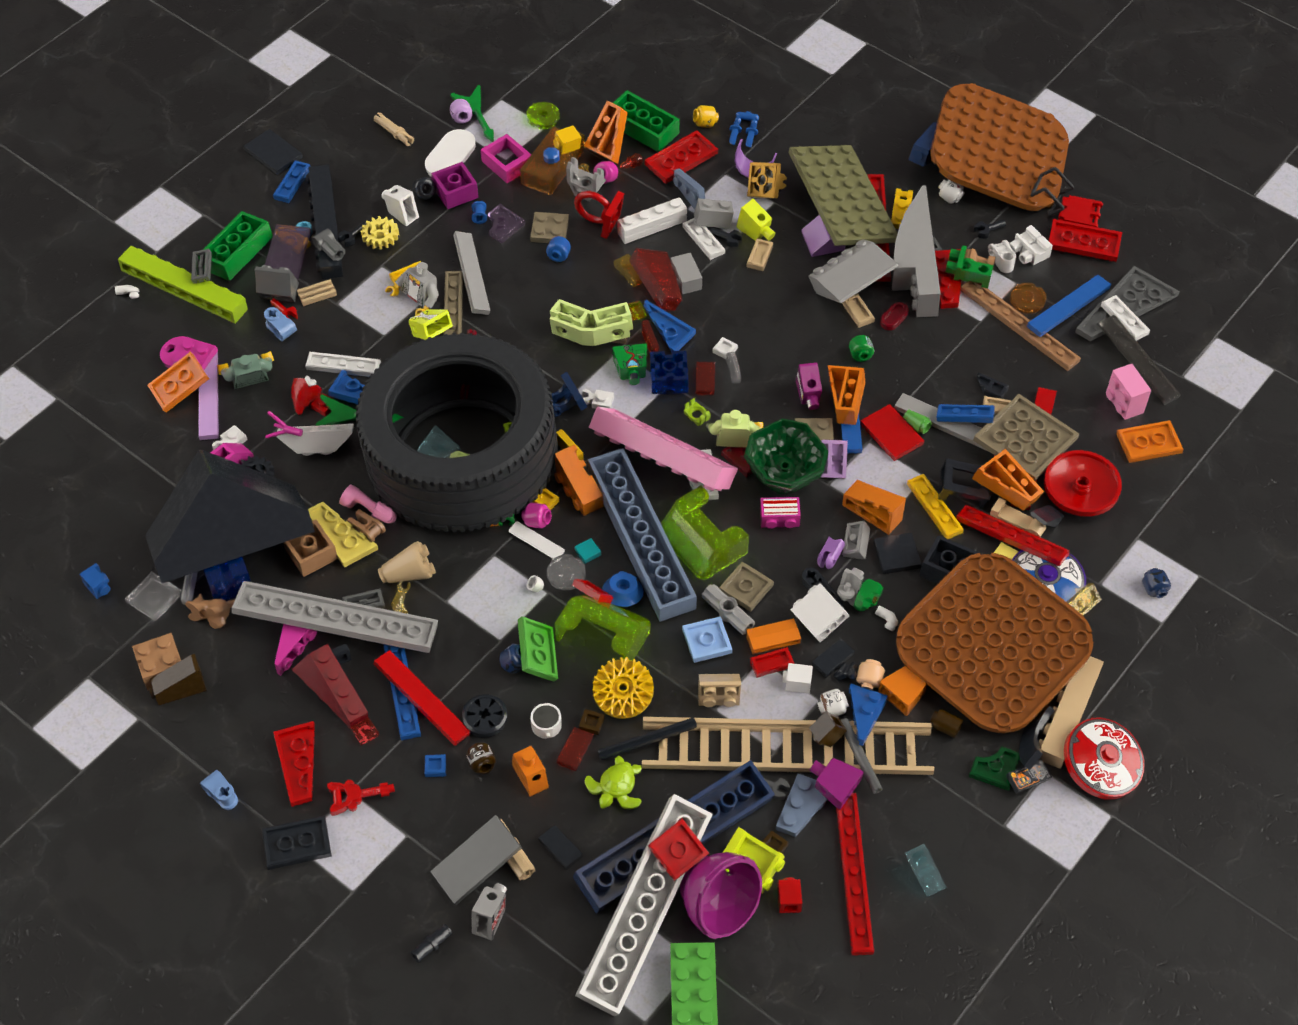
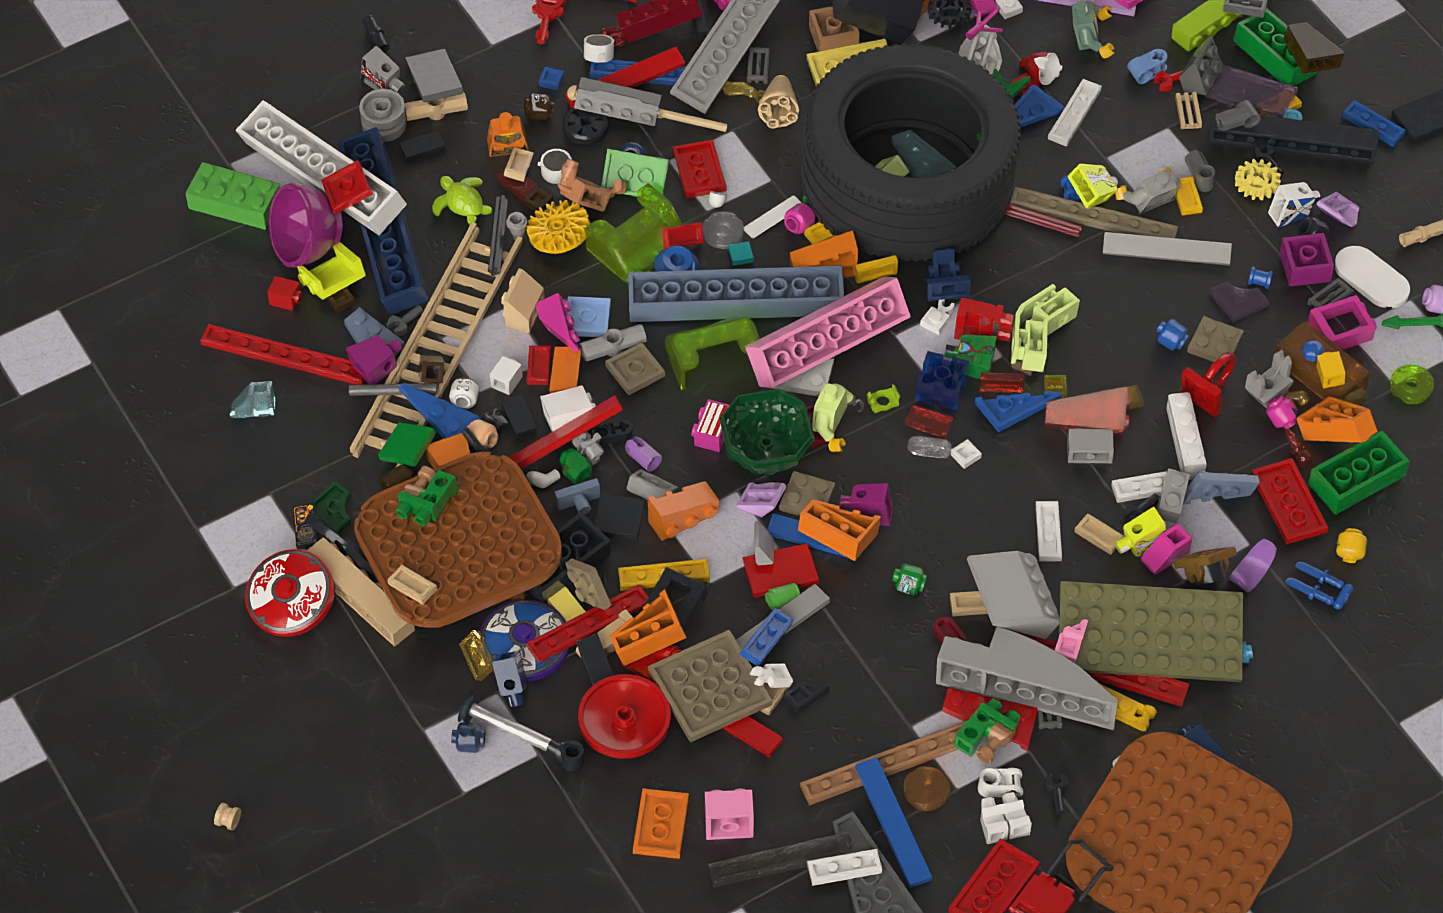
camera: 110 degrees right, 0 degrees up
none -> light grey wheel [359,89,407,142]
none -> green tile [378,422,436,466]
none -> tan tile [387,565,437,605]
none -> green hips [396,466,459,527]
none -> piece [458,691,584,772]
none -> black bar [461,427,493,455]
none -> torso [492,650,527,707]
none -> tan tile [504,147,534,182]
none -> light grey cone [506,212,527,241]
none -> red tile [509,395,623,469]
none -> dark pink slope [536,293,580,352]
none -> sand blue tile [555,478,600,515]
none -> nougat torso [557,158,626,212]
none -> dark tan plate [565,559,612,610]
none -> piece [567,77,727,132]
none -> white piece [584,34,614,63]
none -> red tile [672,140,727,199]
none -> white plate [750,664,793,688]
none -> light grey slope [754,521,774,565]
none -> red hips [954,297,1014,344]
none -> white tile [1036,501,1062,561]
none -> bright pink slope [1055,619,1088,663]
none -> dark pink slope [1141,524,1192,575]
none -> dark grey piece [1185,150,1215,192]
none -> dark brown slope [1283,22,1344,74]
none -> dark grey tile [1308,278,1354,309]
none -> lavender slope [1317,192,1359,227]

